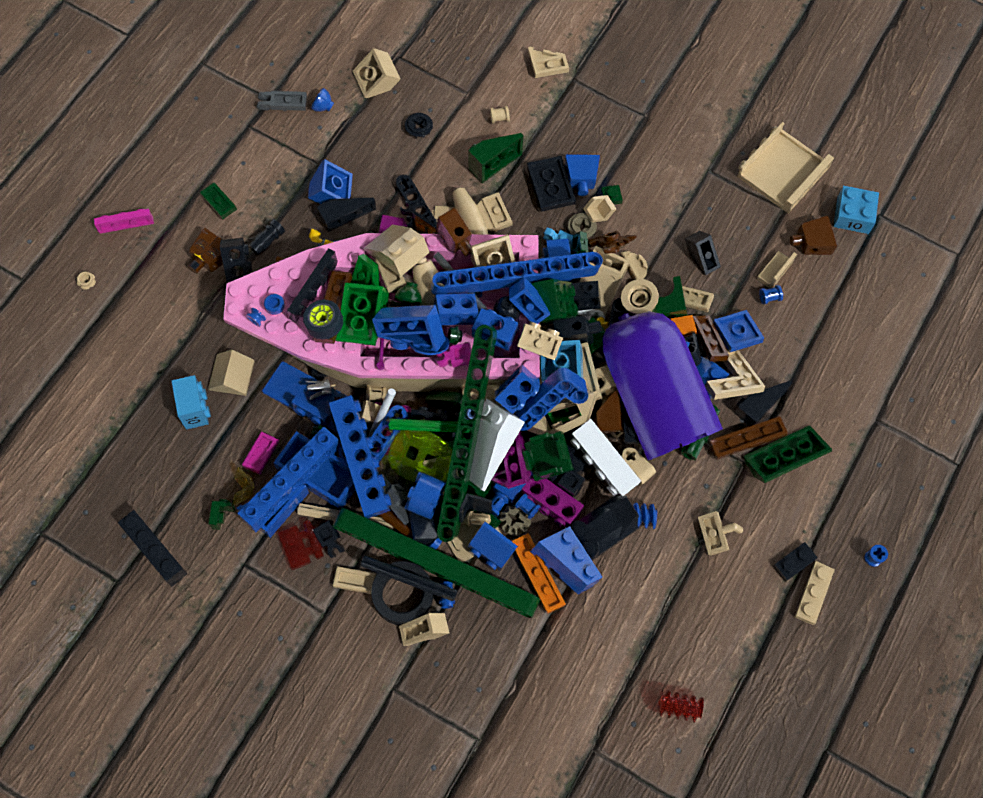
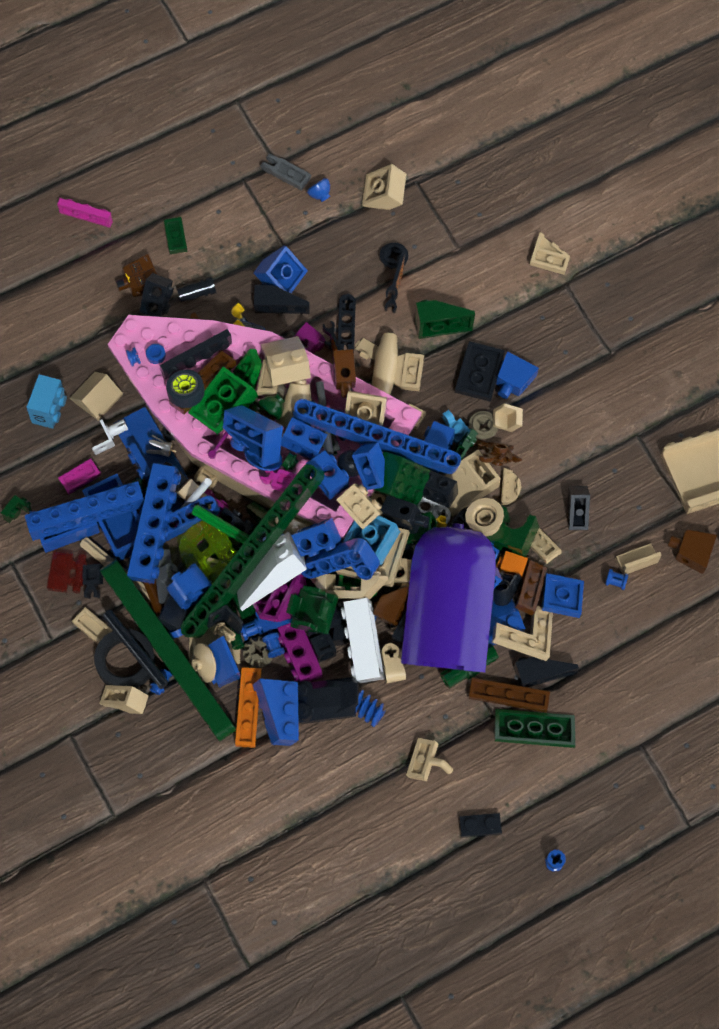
camera: 30 degrees right, 0 degrees up
tan plate [77,272,96,290] -> none
clear yellow bracket [232,467,255,505] -> none
tan bush [490,106,510,124] -> none
dark green plate [601,185,623,205] -> none
clear red piece [658,690,704,723] -> none
tan plate [795,561,835,625] -> none
none -> white bracket [92,419,128,455]
none -> tan dish [192,643,216,683]
none -> black flag [385,253,405,314]

